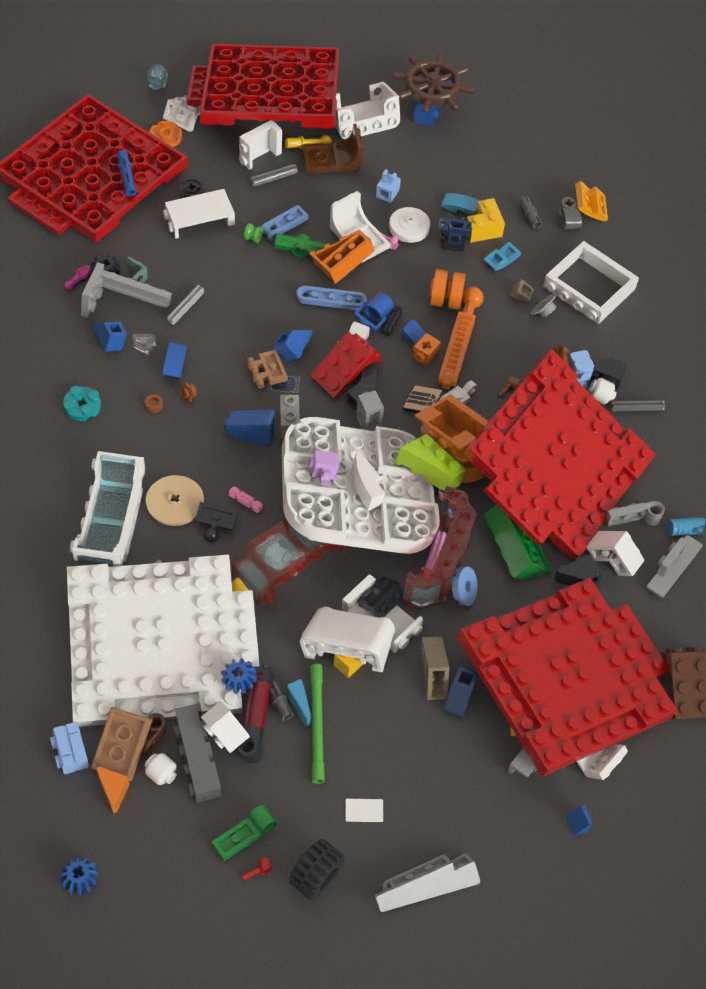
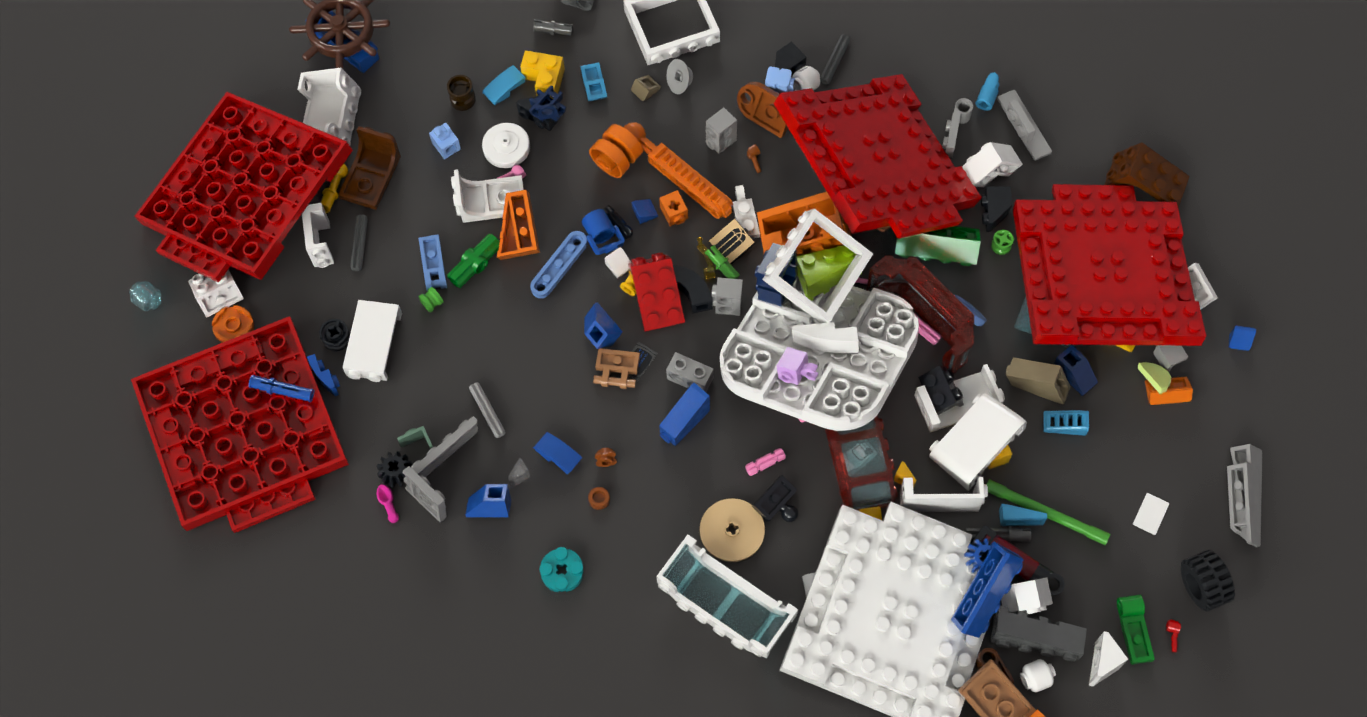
camera: 55 degrees left, 10 degrees up
none -> blue slope [307,354,340,396]
none -> dark brown wheel [447,75,476,111]
none -> clear yellow piece [697,237,716,280]
none -> bright green axle [704,245,740,279]
none -> light grey brick [705,107,737,154]
none -> dark blue piece [755,243,797,306]
none -> white window [762,208,873,323]
none -> yellow slope [894,461,917,489]
none -> white panel [900,477,988,512]
none -> blue slope [951,542,1024,638]
none -> bright green wheel [991,230,1014,255]
none -> dark azure slope [1043,410,1089,436]
none -> white slope [1089,631,1128,686]
none -> yellowish green tile [1138,362,1171,394]
none -> orange slope [1145,377,1193,405]

